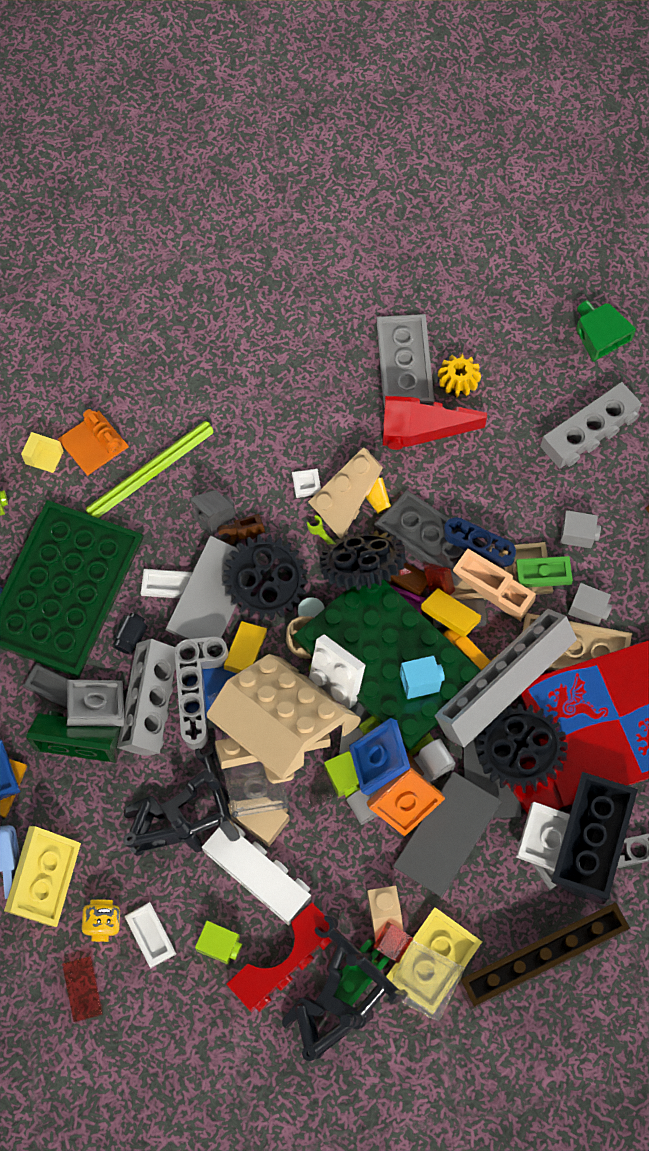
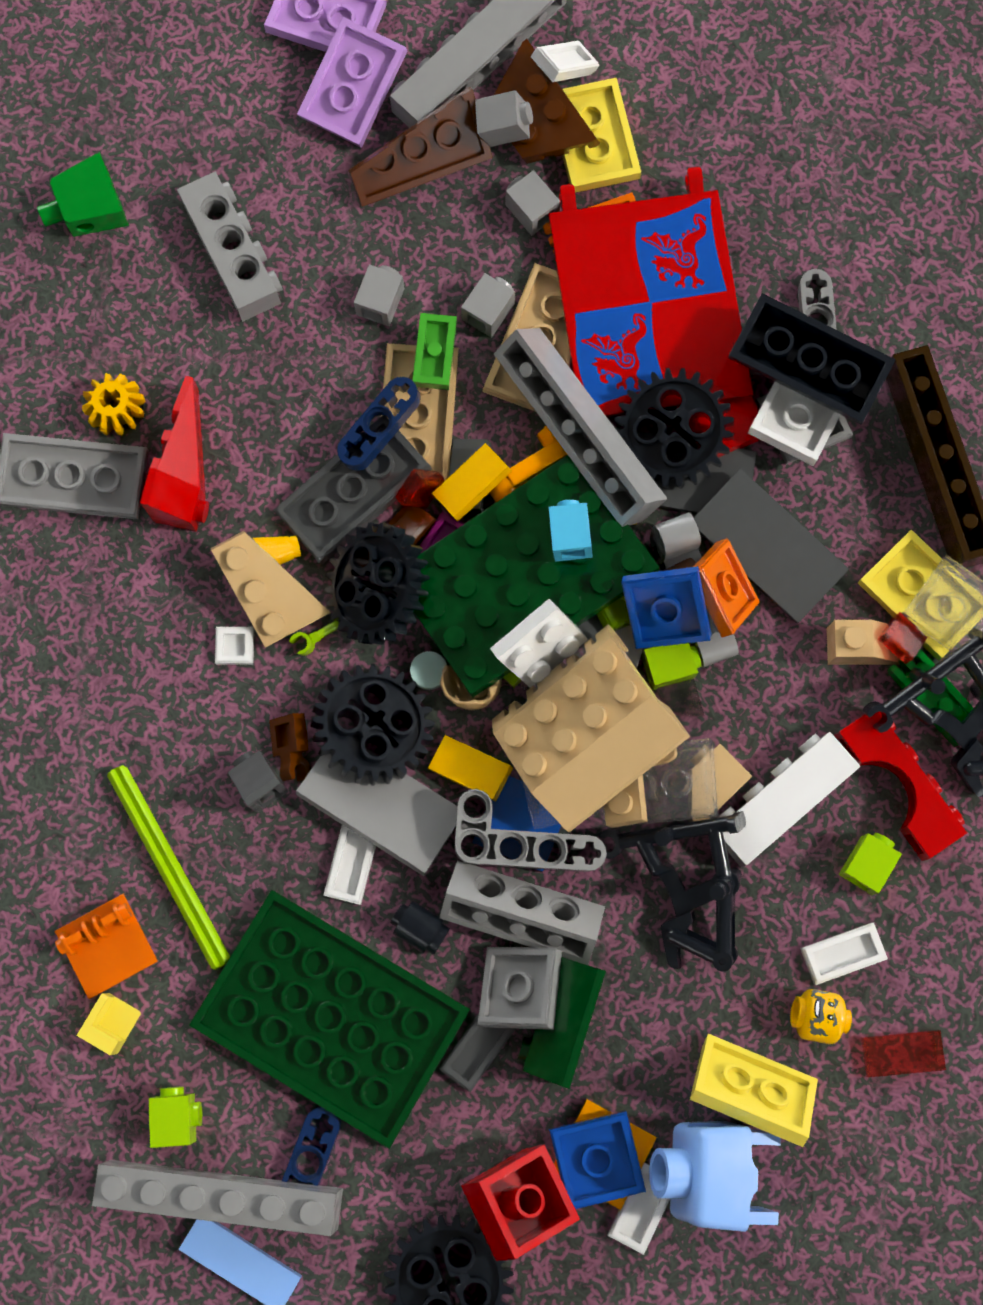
camera: 80 degrees left, 10 degrees up
light nougat slope [453,549,536,622] -> none

